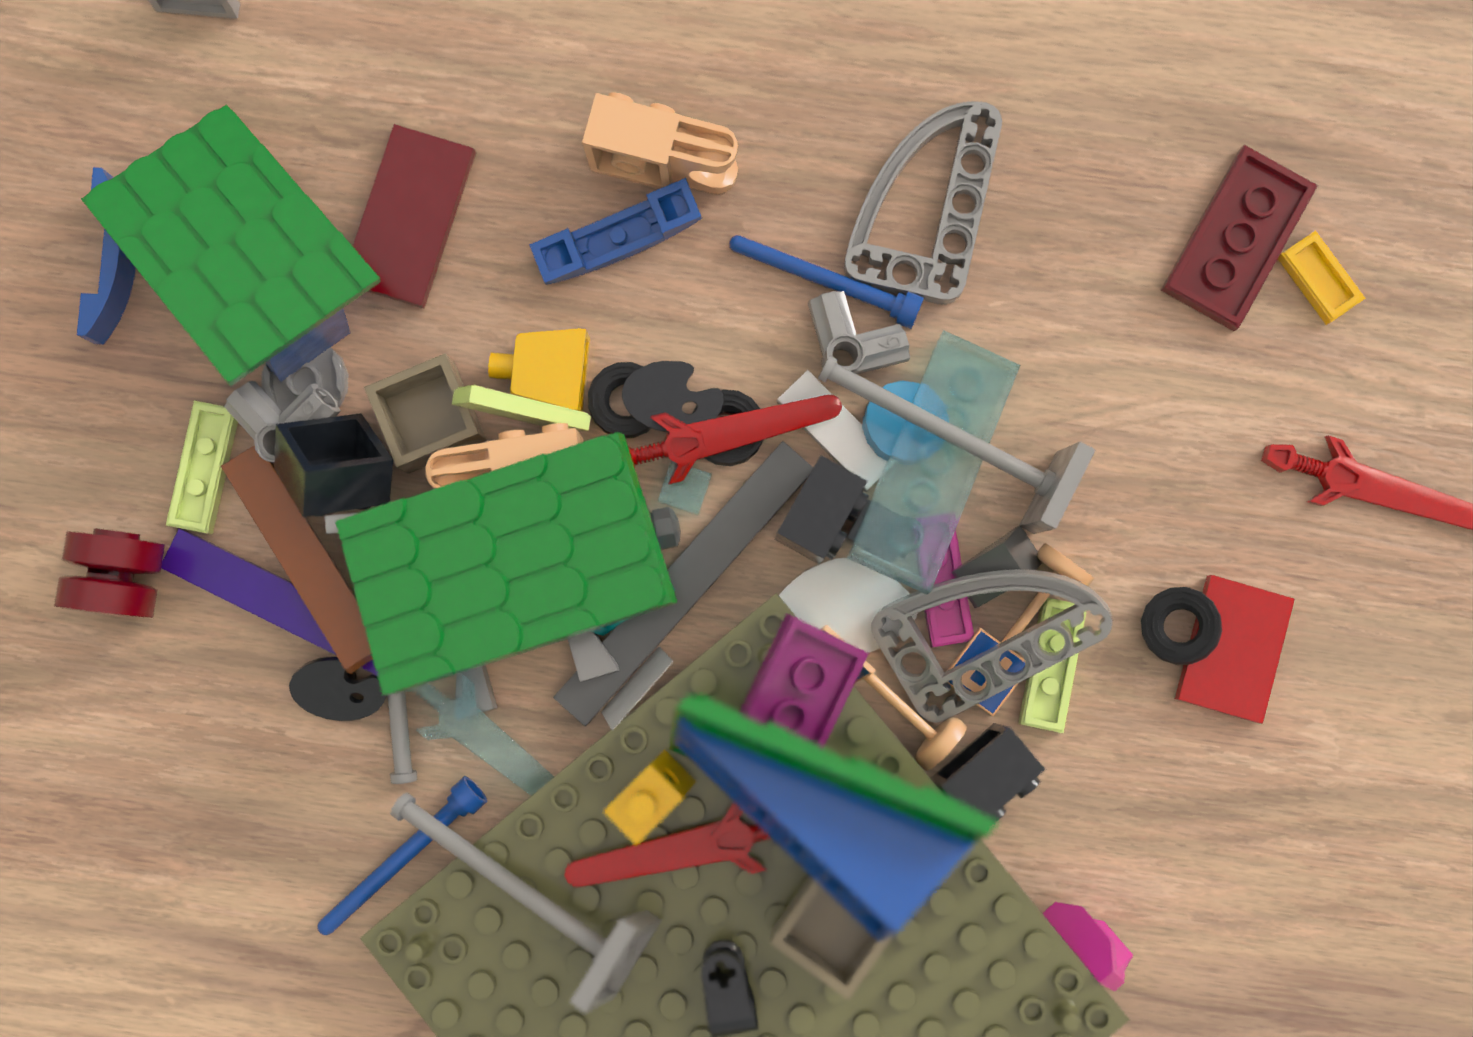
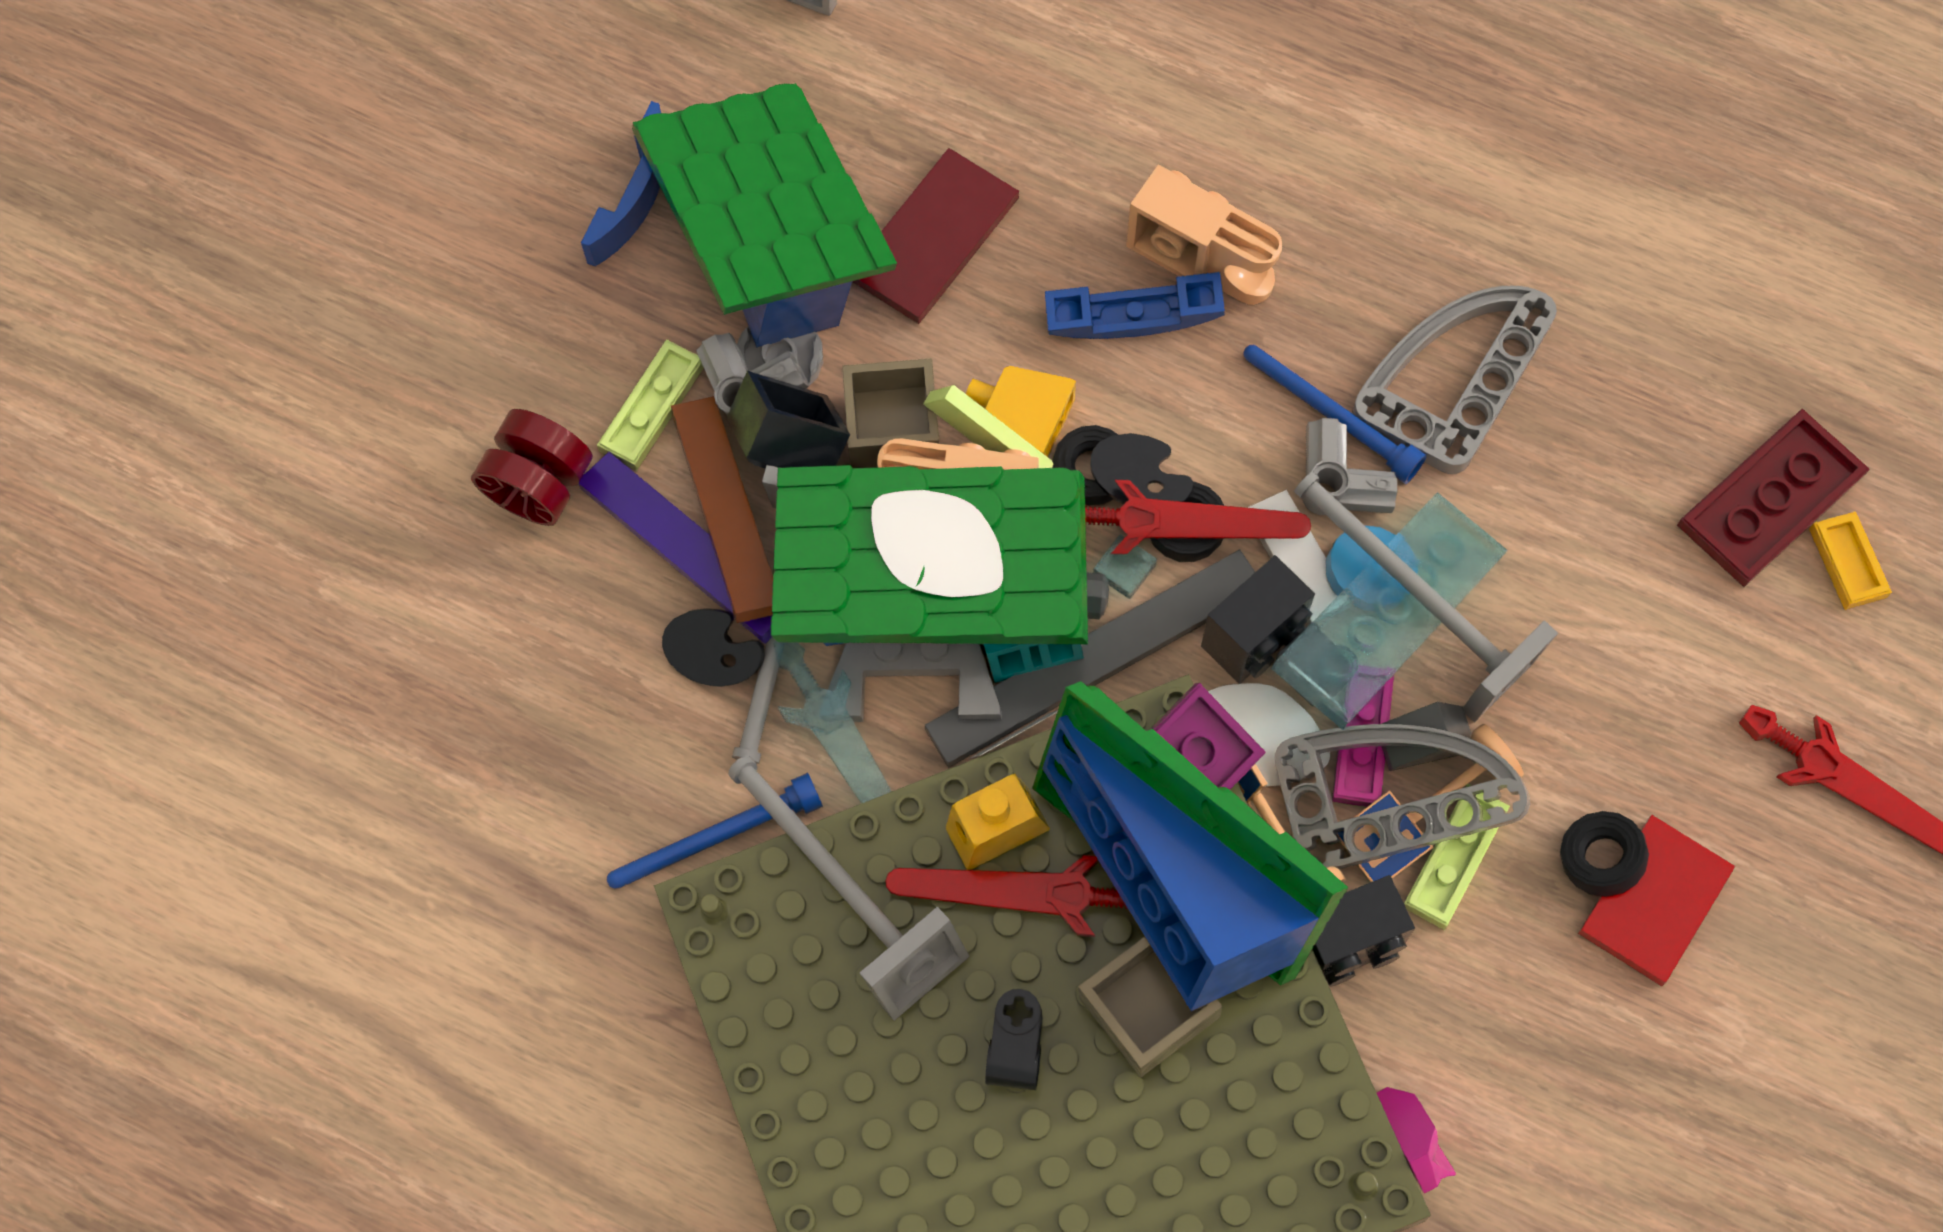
camera: 20 degrees right, 15 degrees down
none -> white sticker [871,490,1003,597]

